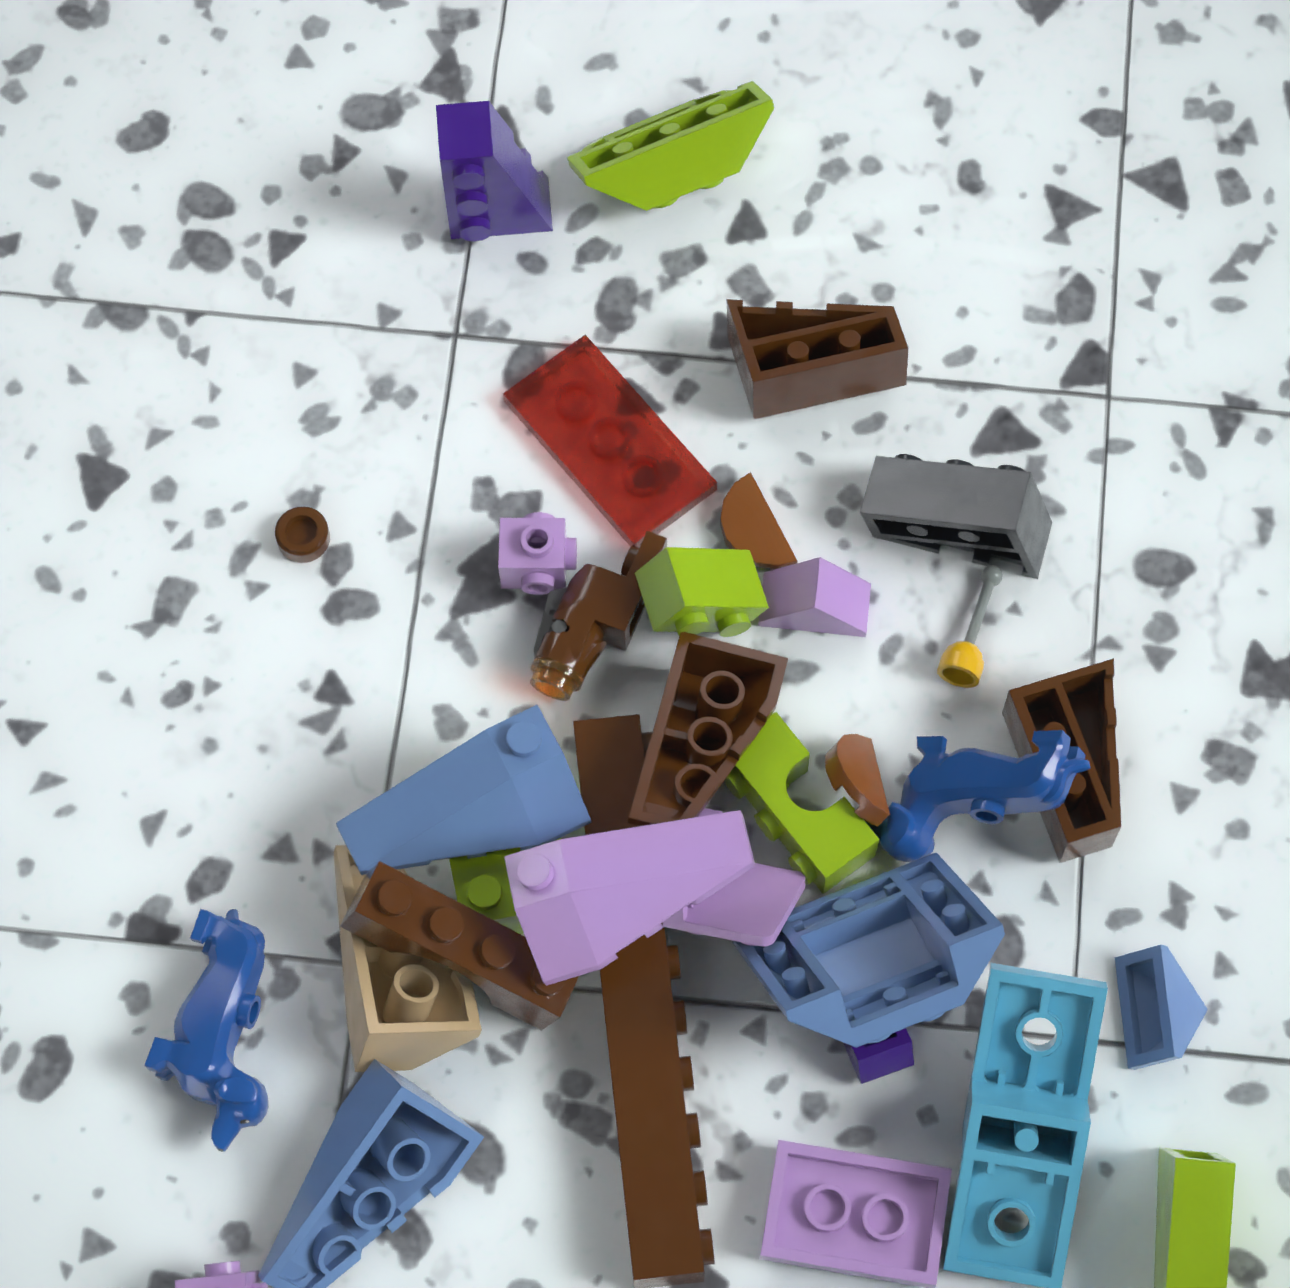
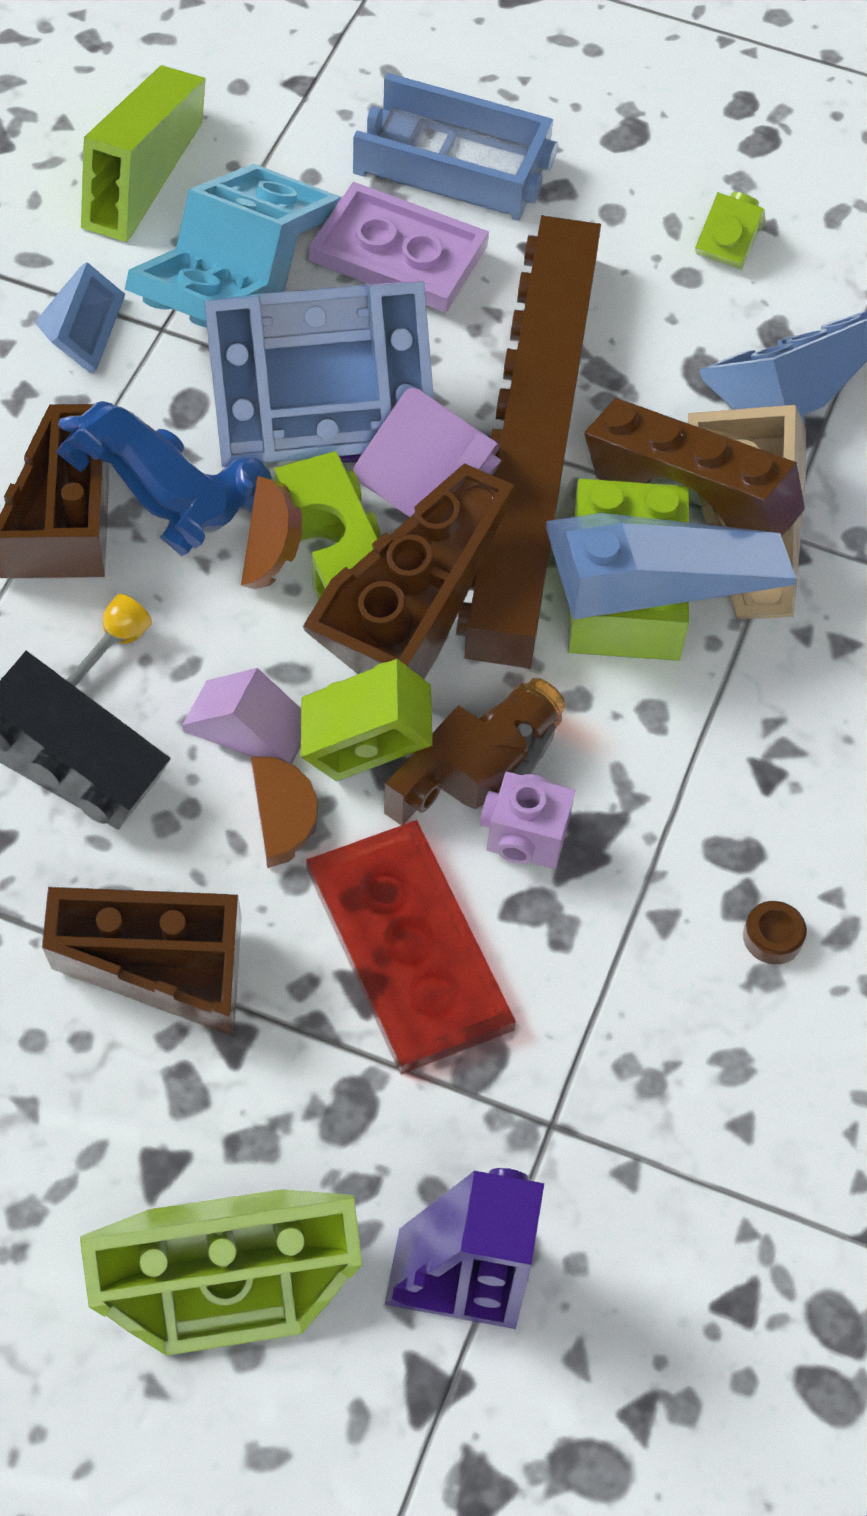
camera: 170 degrees left, 10 degrees down
lavender wedge [504,810,755,986] -> none

